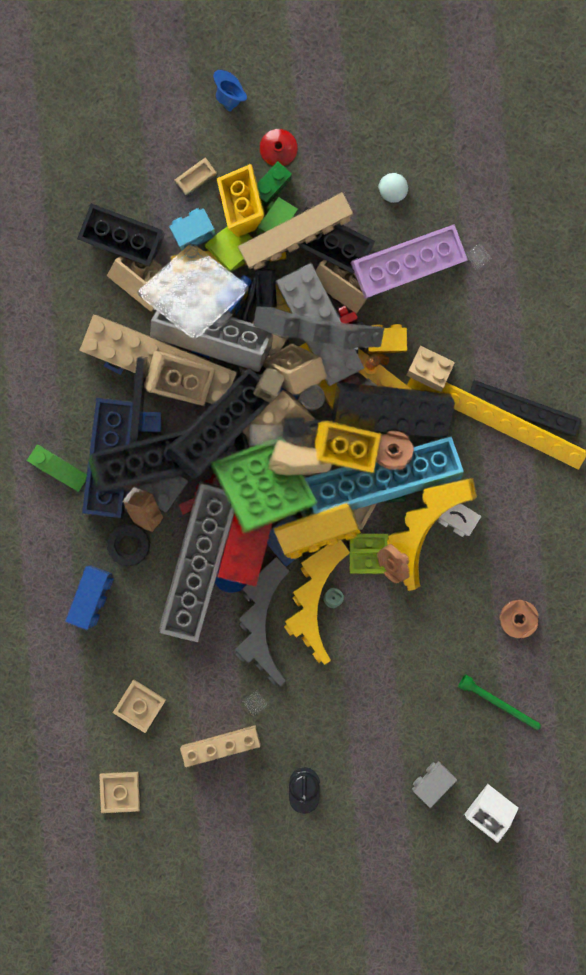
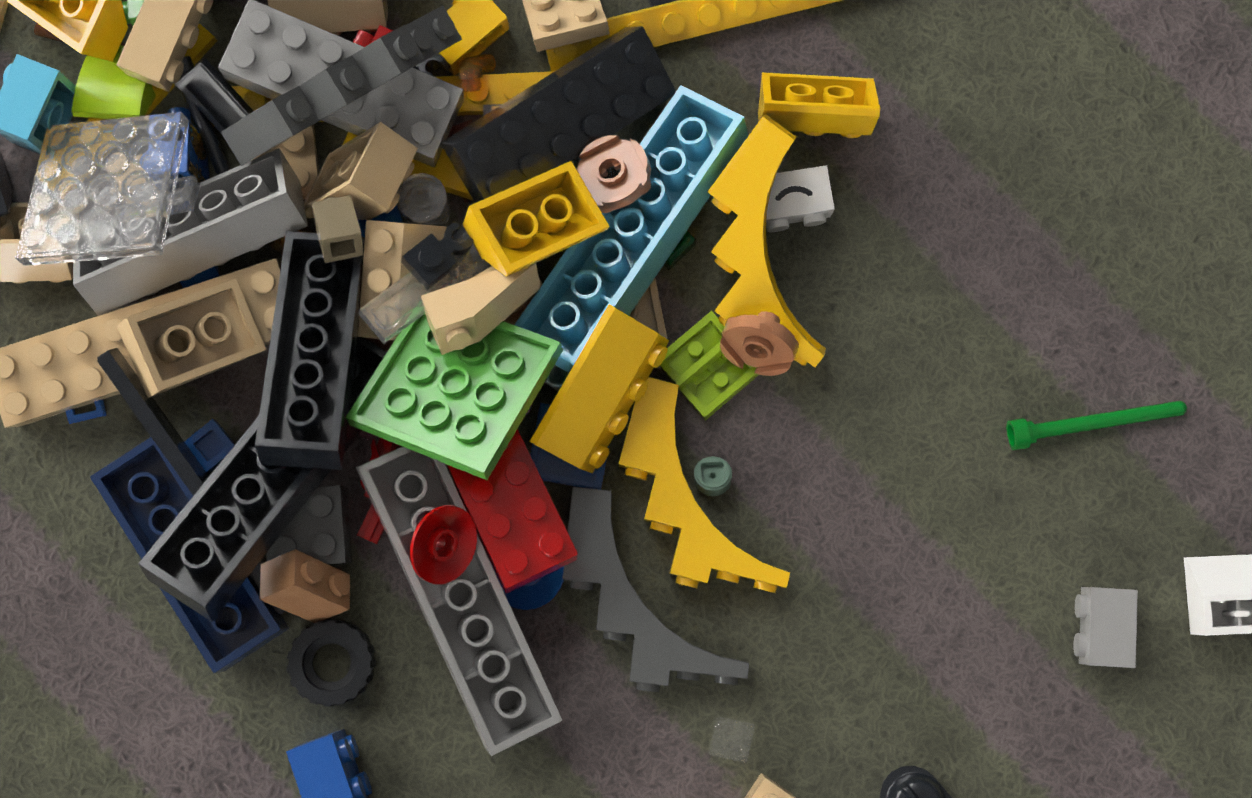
camera: 40 degrees left, 5 degrees down
bright green slope [27,444,87,492] -> none
nougat plate [499,600,539,638] -> none
none -> red dish [410,505,477,585]
none -> yellow slope [758,72,880,138]

